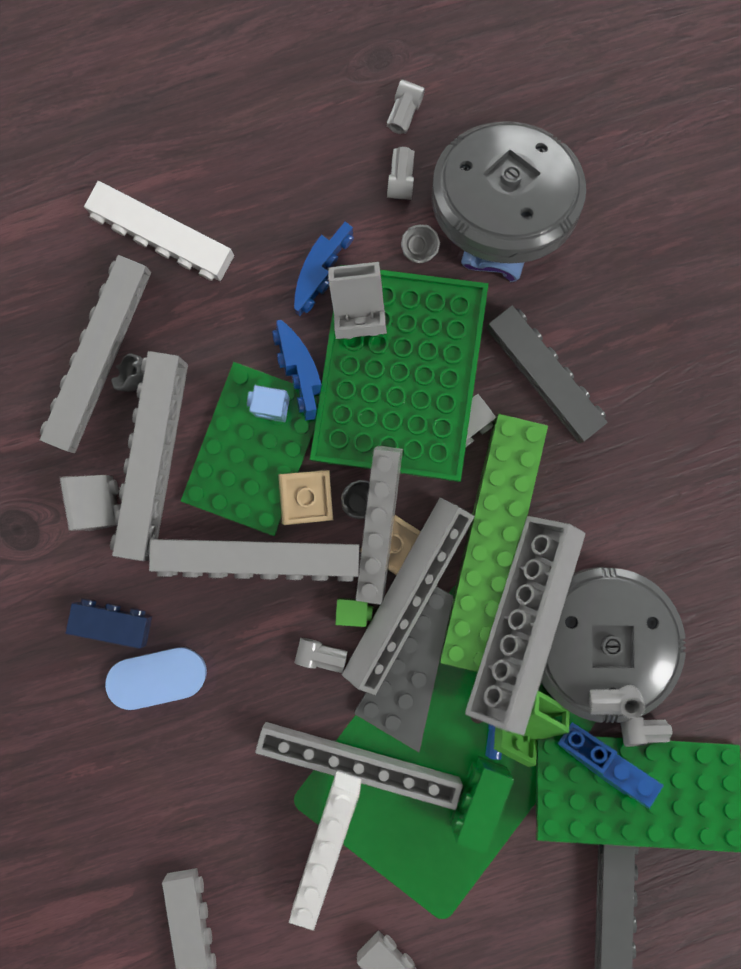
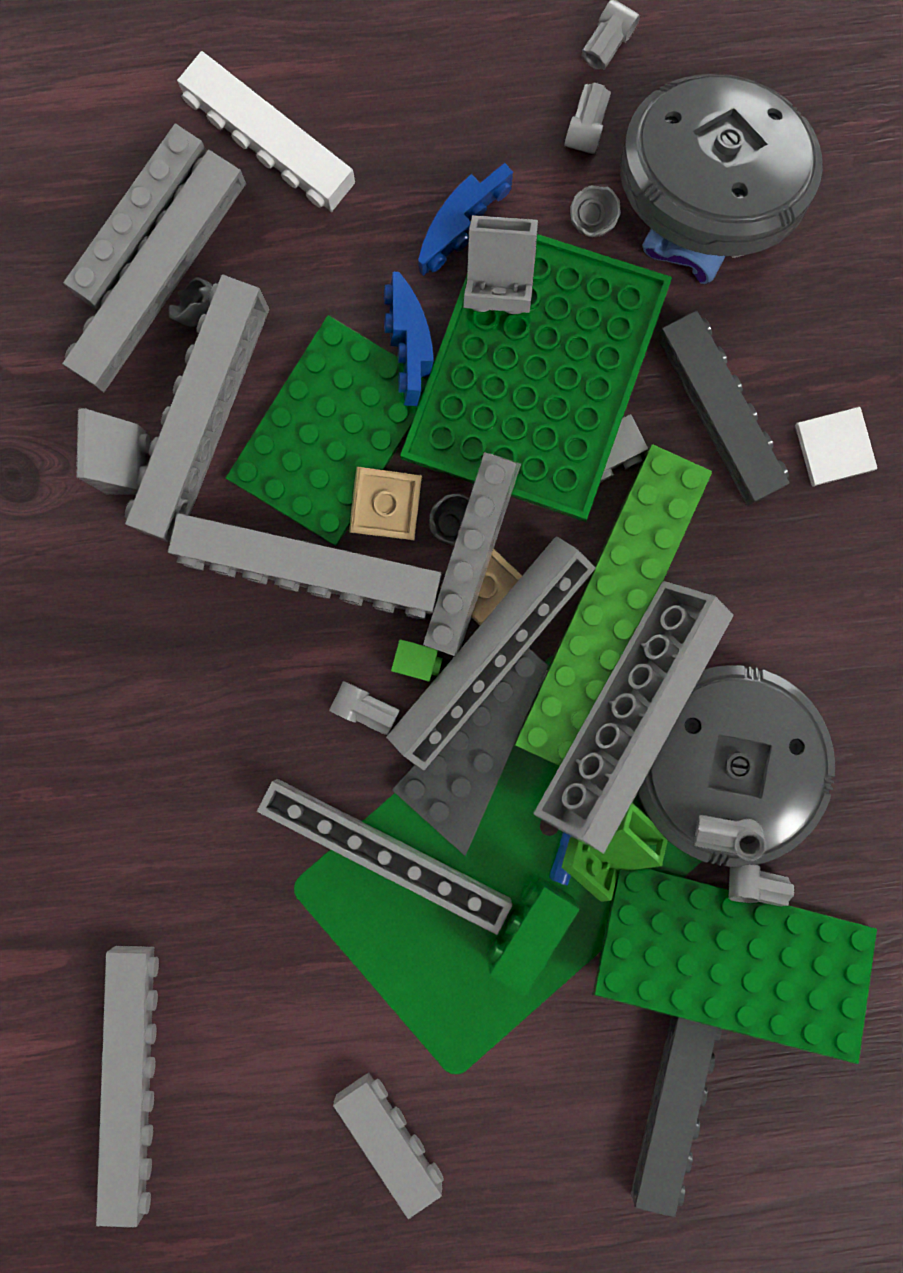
camera: 15 degrees right, 0 degrees up
dark blue brick [65,598,152,649] -> none
light blue tile [105,647,207,710] -> none
light blue brick [247,385,290,422] -> none
white brick [289,771,361,930] -> none
blue slope [558,722,664,809] -> none
none -> light grey brick [63,123,207,311]
none -> white tile [795,407,878,487]

